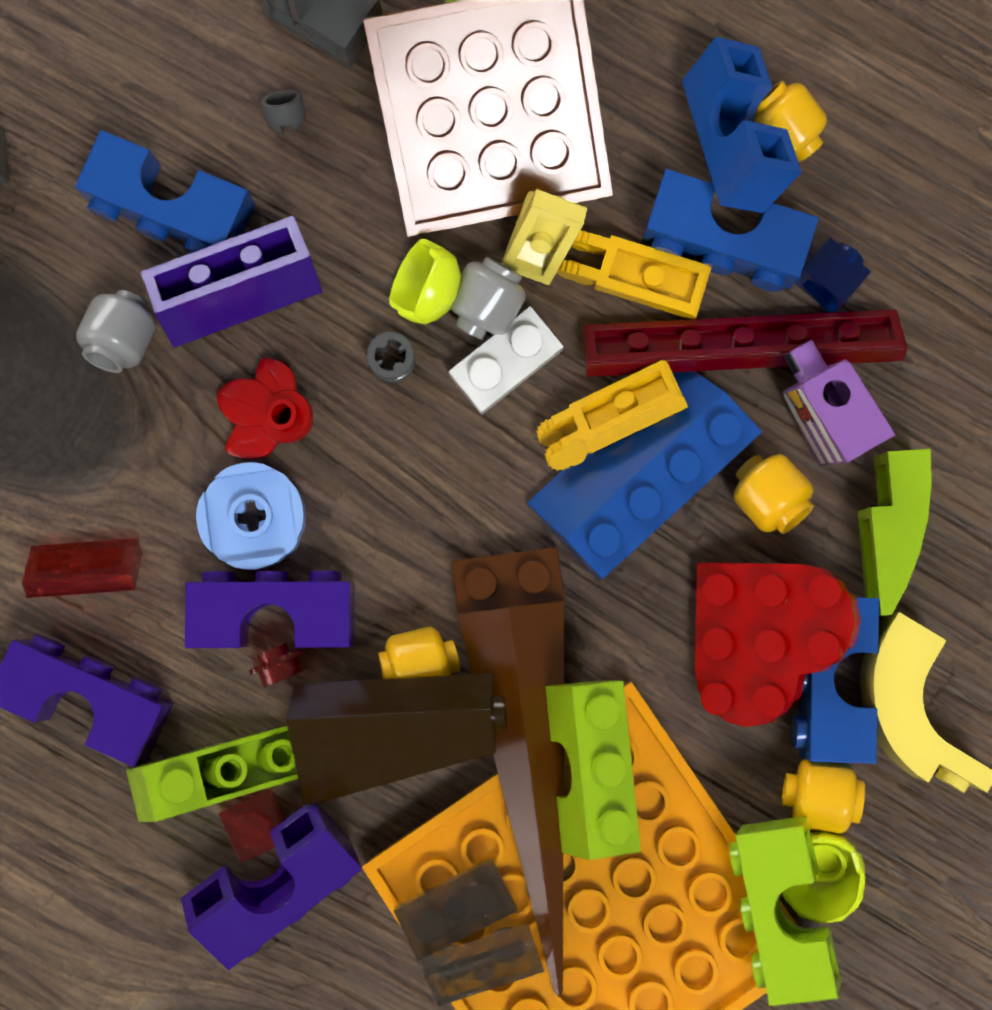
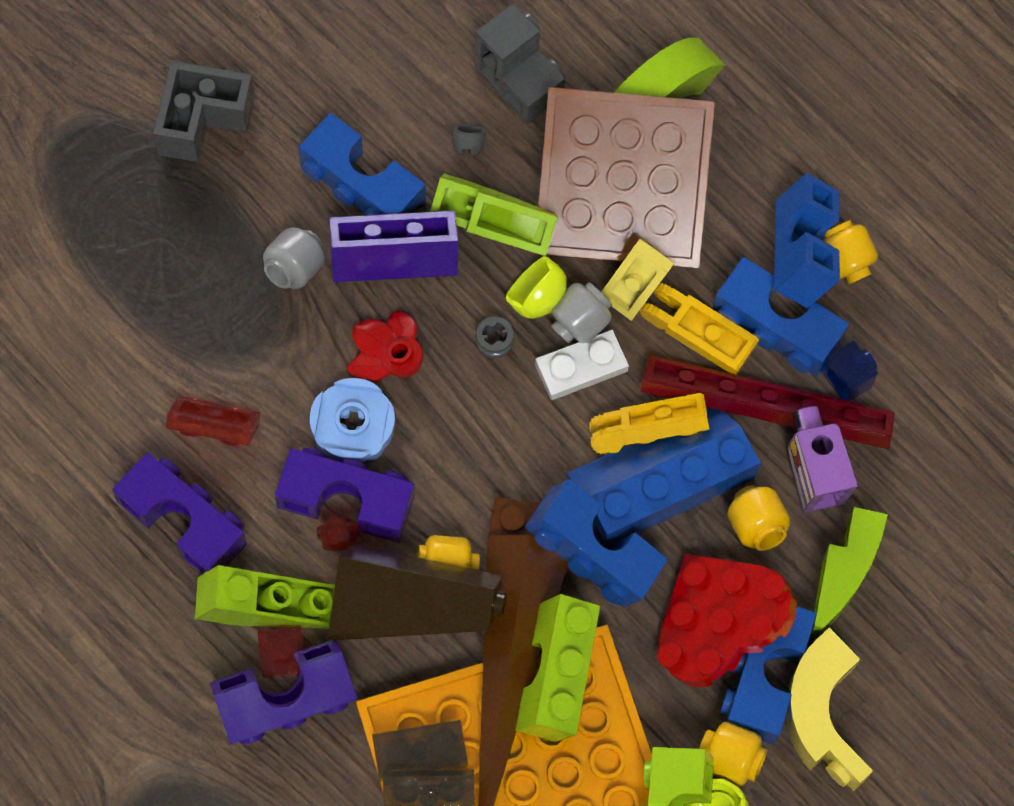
camera: 15 degrees right, 15 degrees down
none -> lime slope [430,173,558,256]
none -> blue arch [525,479,668,607]

